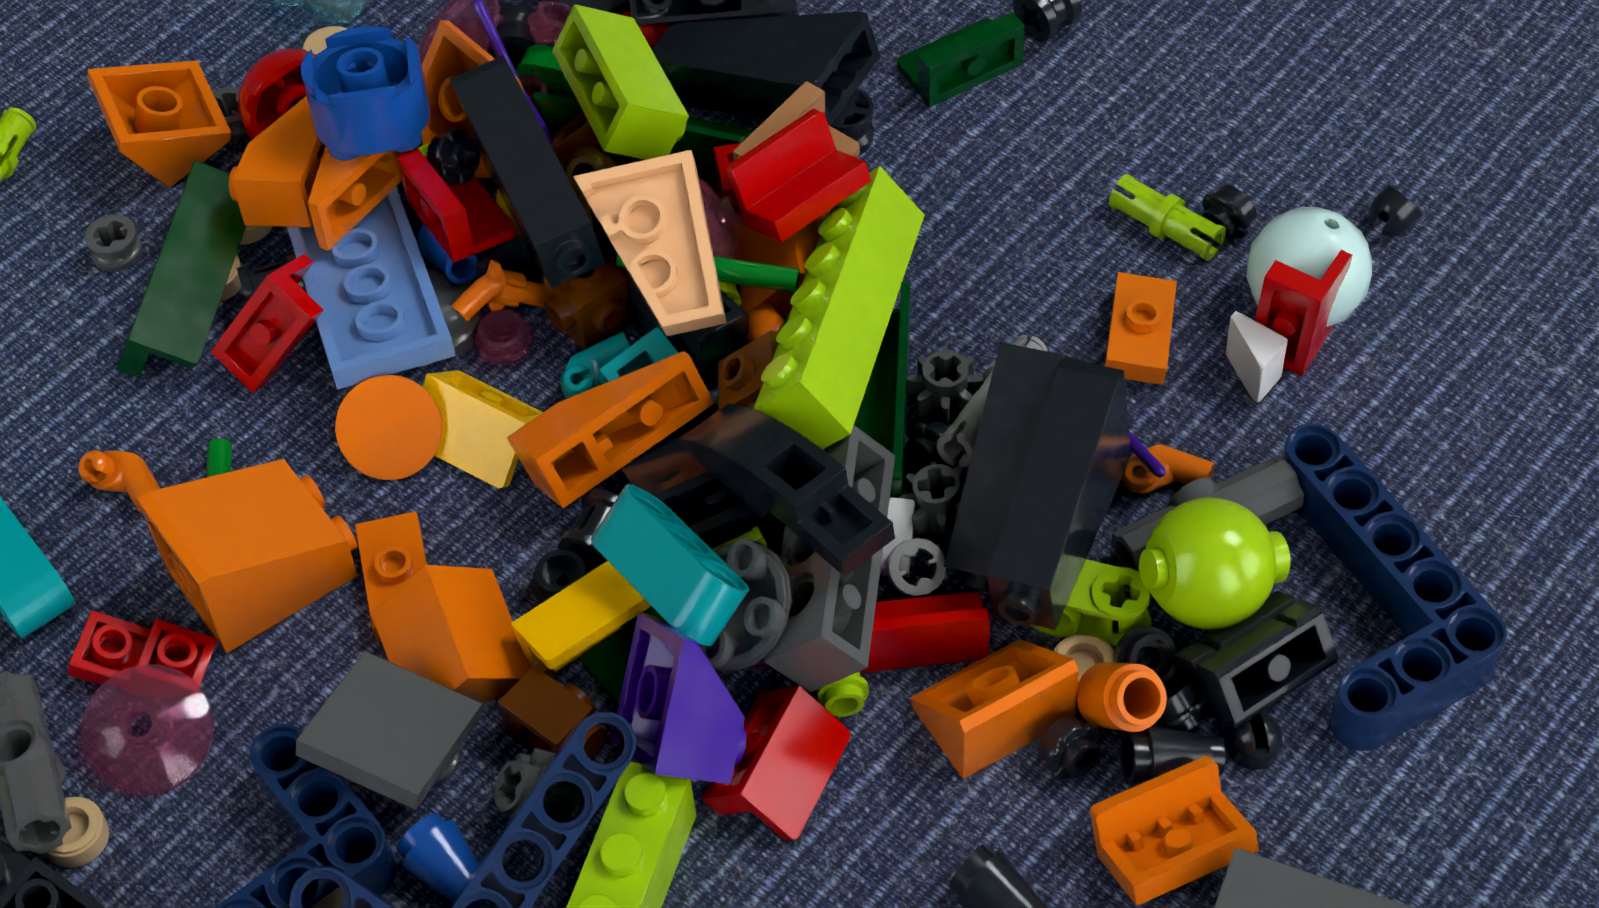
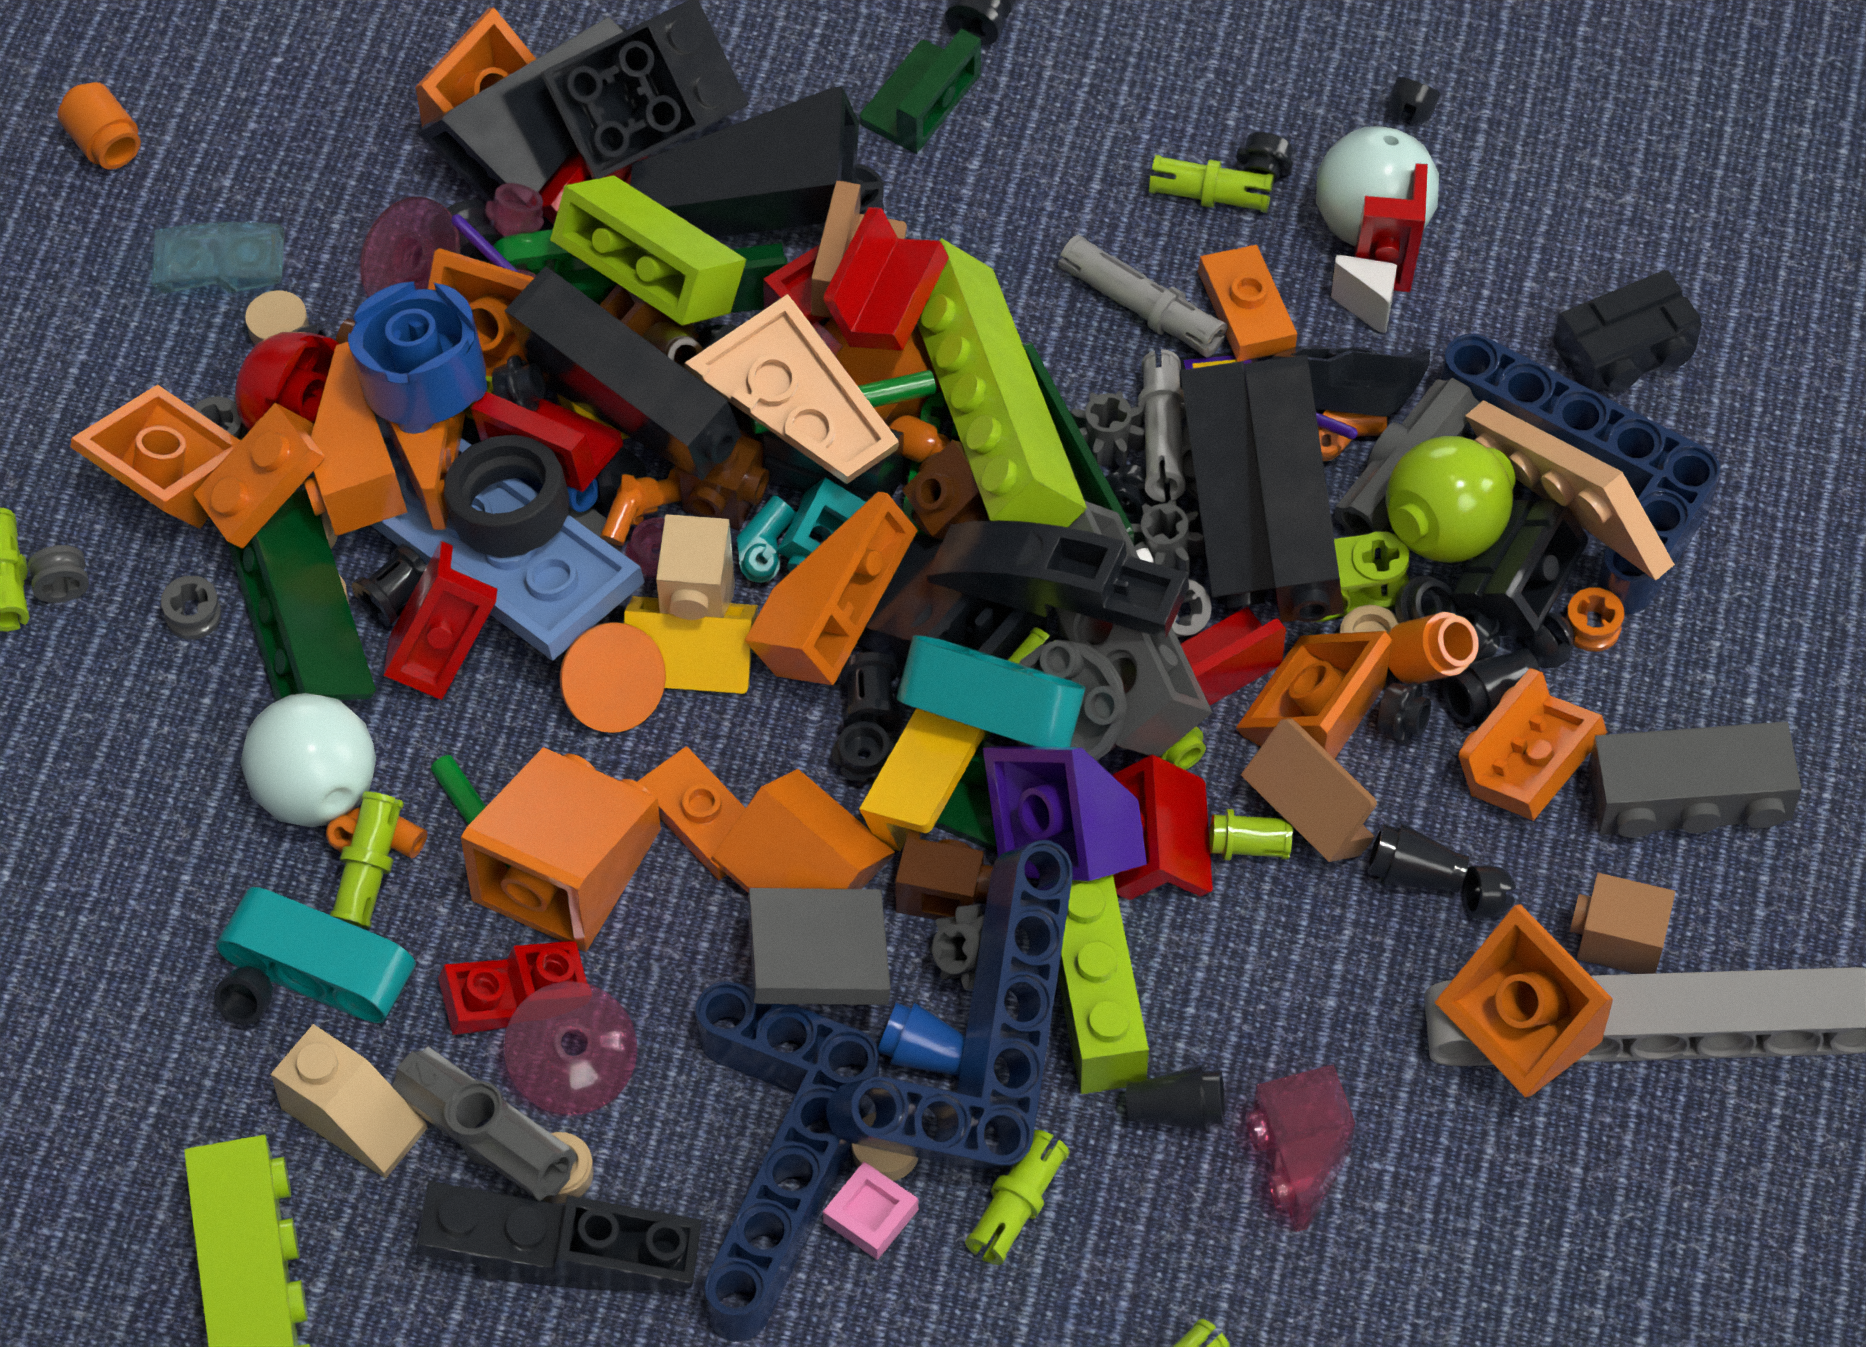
camera: 30 degrees left, 5 degrees up
none -> dark grey bush [28,545,89,603]
none -> orange bracket [193,403,325,549]
none -> light aqua piece [240,693,376,827]
none -> lime pin [330,791,404,929]
none -> black tyre [444,435,569,557]
none -> tan slope [656,514,735,620]
none -> light grey pin [1058,234,1228,357]
none -> lime pin [1209,809,1293,861]
none -> medium nougat panel [1241,718,1377,862]
none -> black slope [1272,346,1430,417]
none -> light nougat wing [1465,400,1675,581]
none -> black brick [1553,270,1702,393]
none -> orange bush [1565,587,1624,652]

